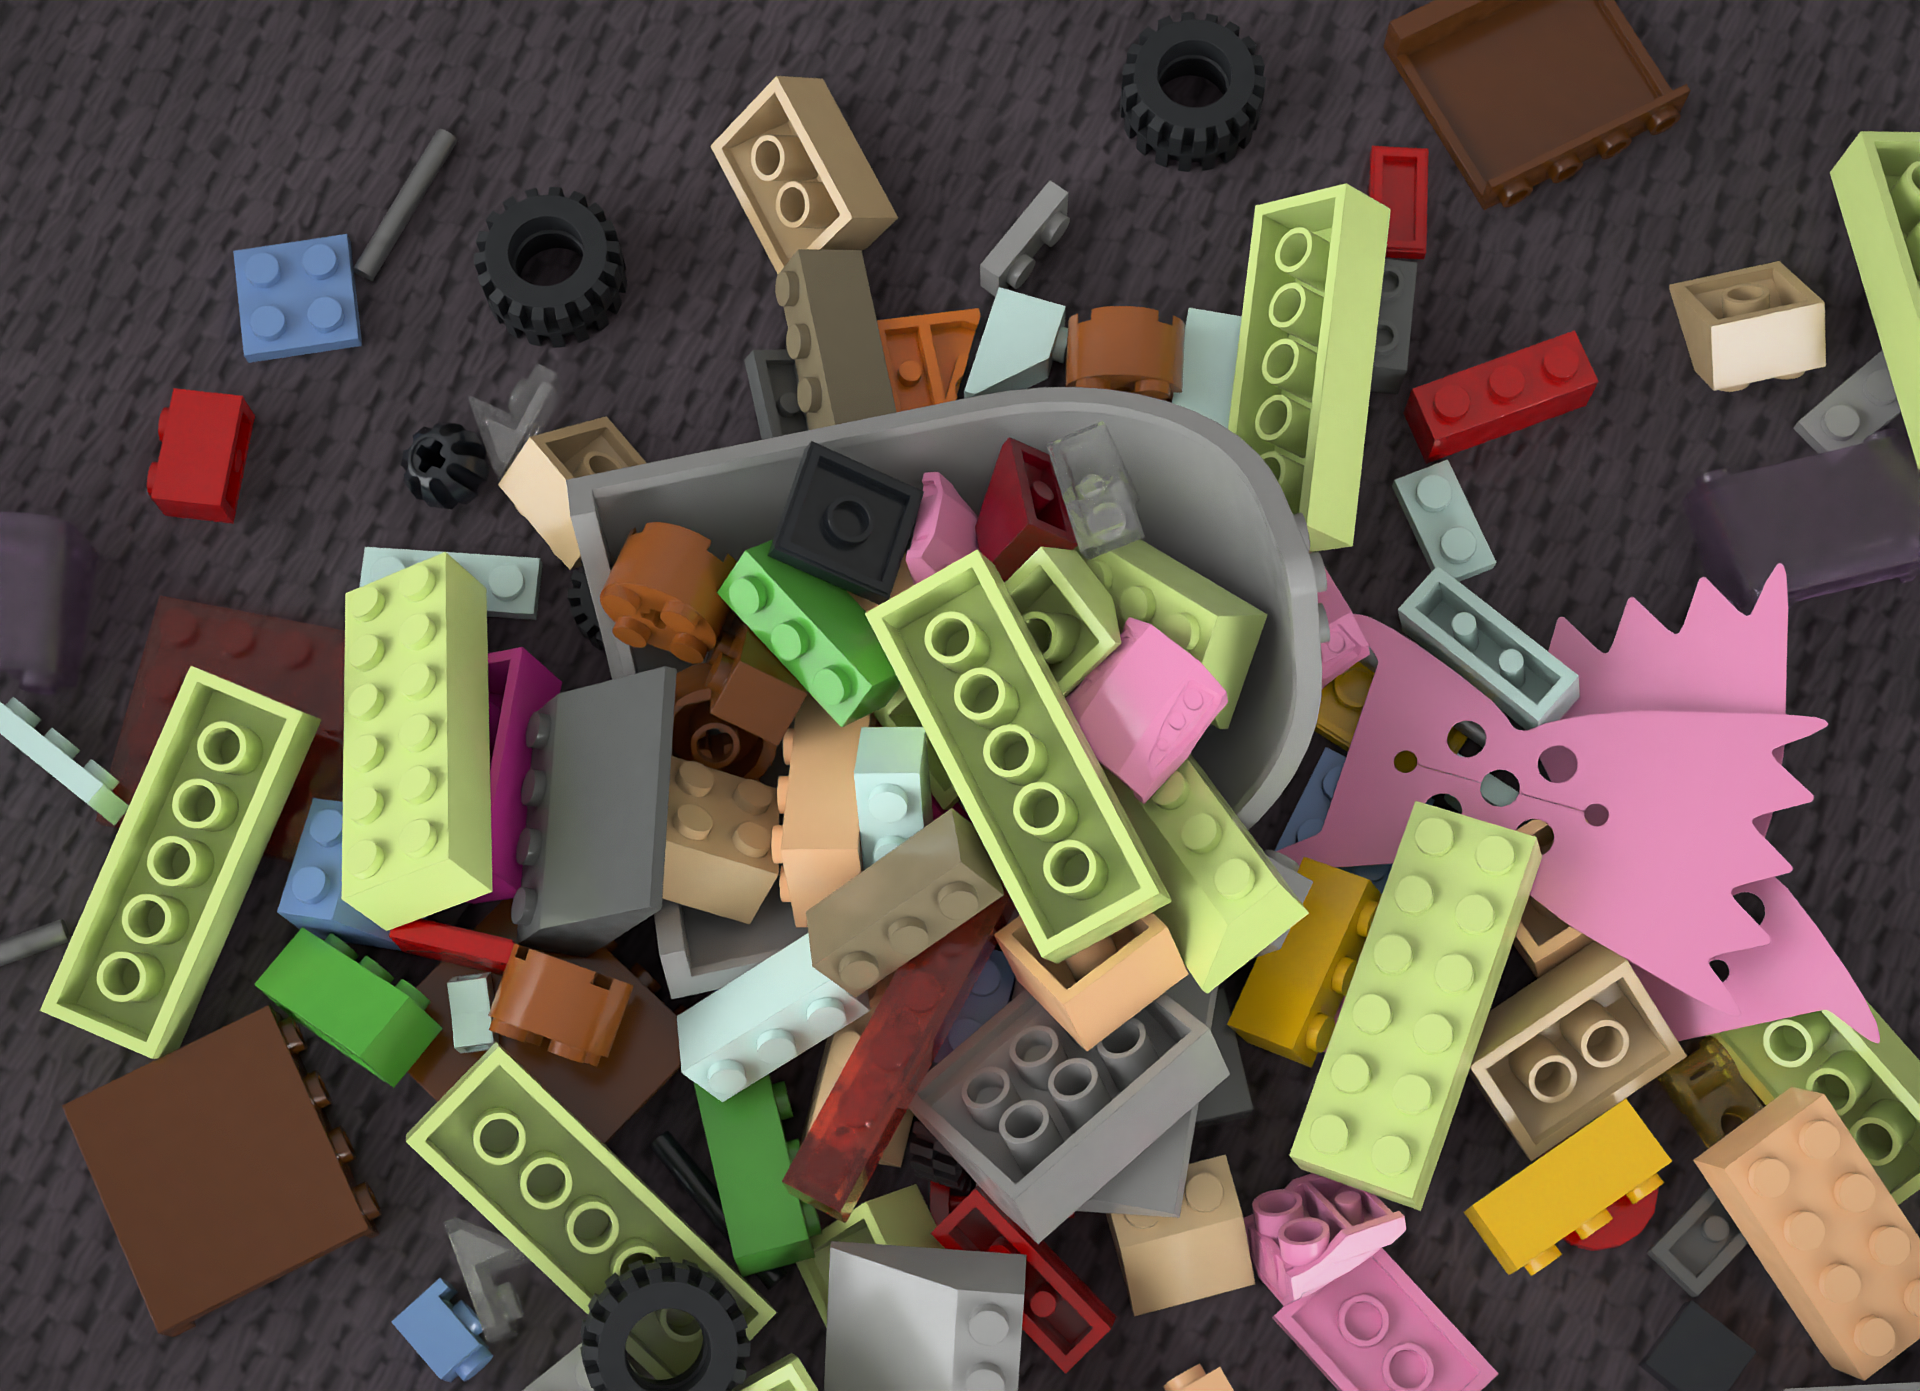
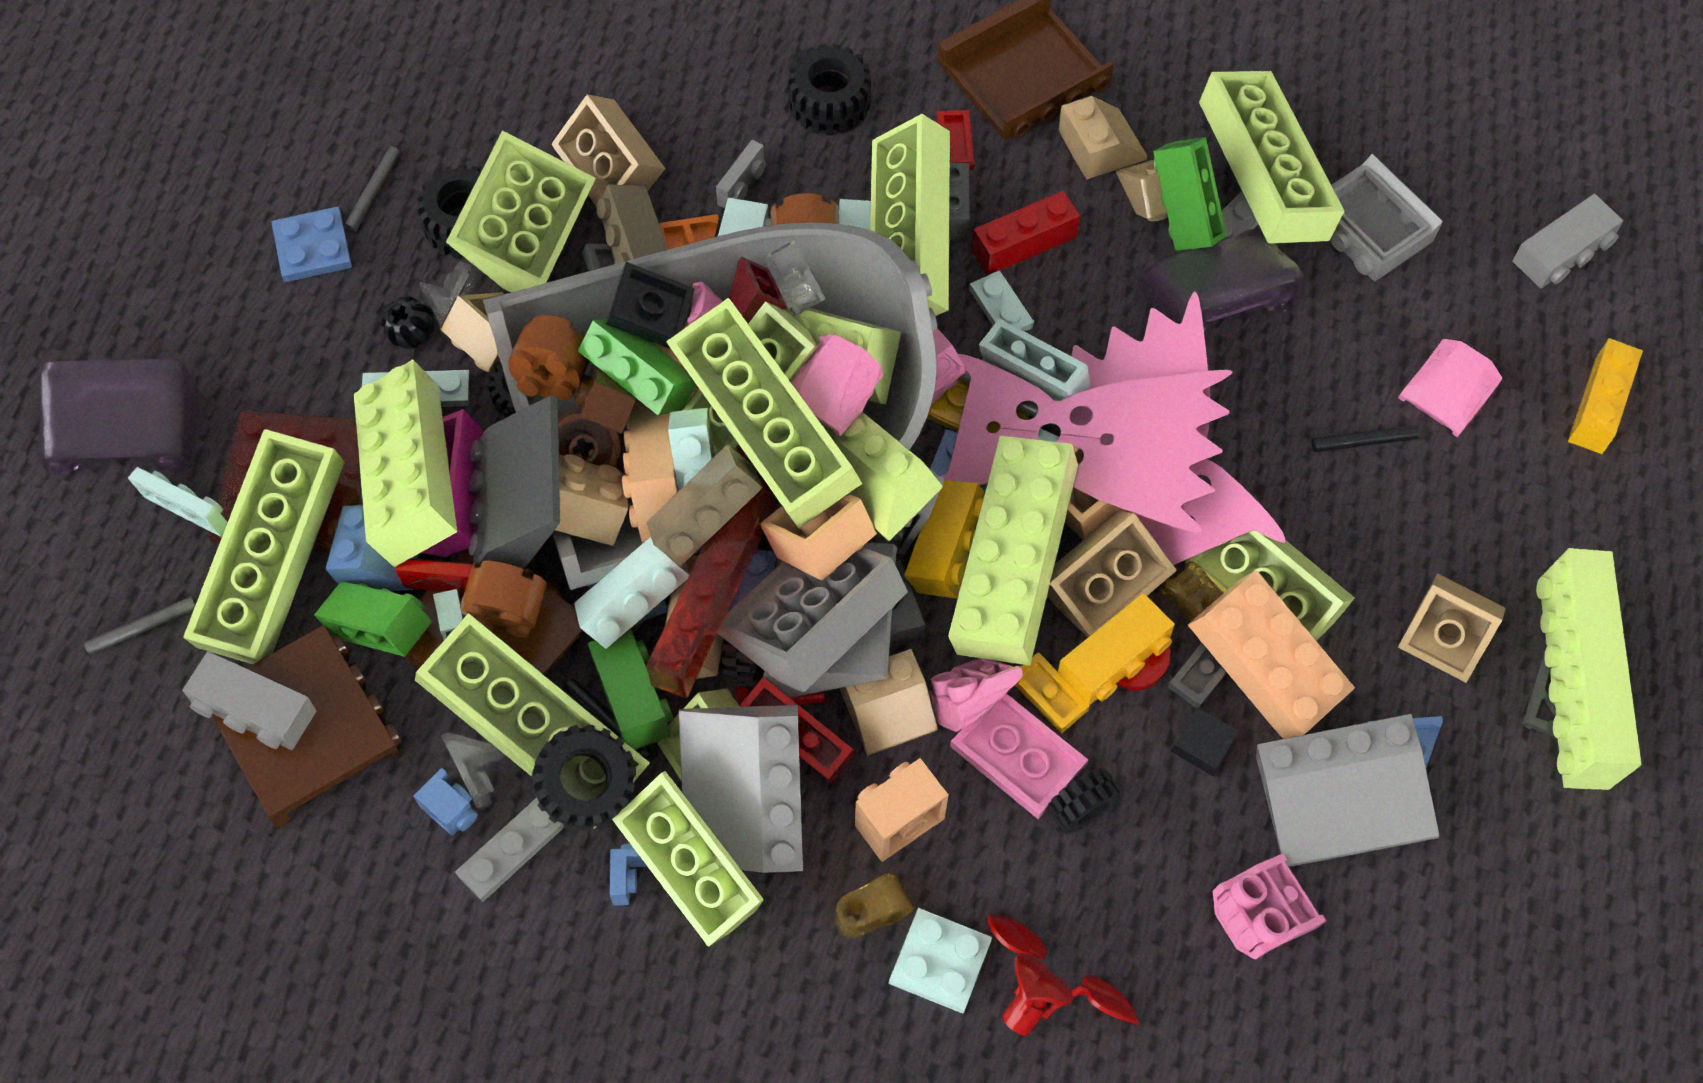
camera: 10 degrees left, 10 degrees down
red brick [147,388,255,524] -> none
none -> light grey brick [182,651,316,750]
none -> yellowish green slope [446,131,596,292]
none -> yellow plate [1015,652,1090,734]
none -> tan slope [1059,96,1147,180]
none -> bright green brick [1153,137,1227,251]

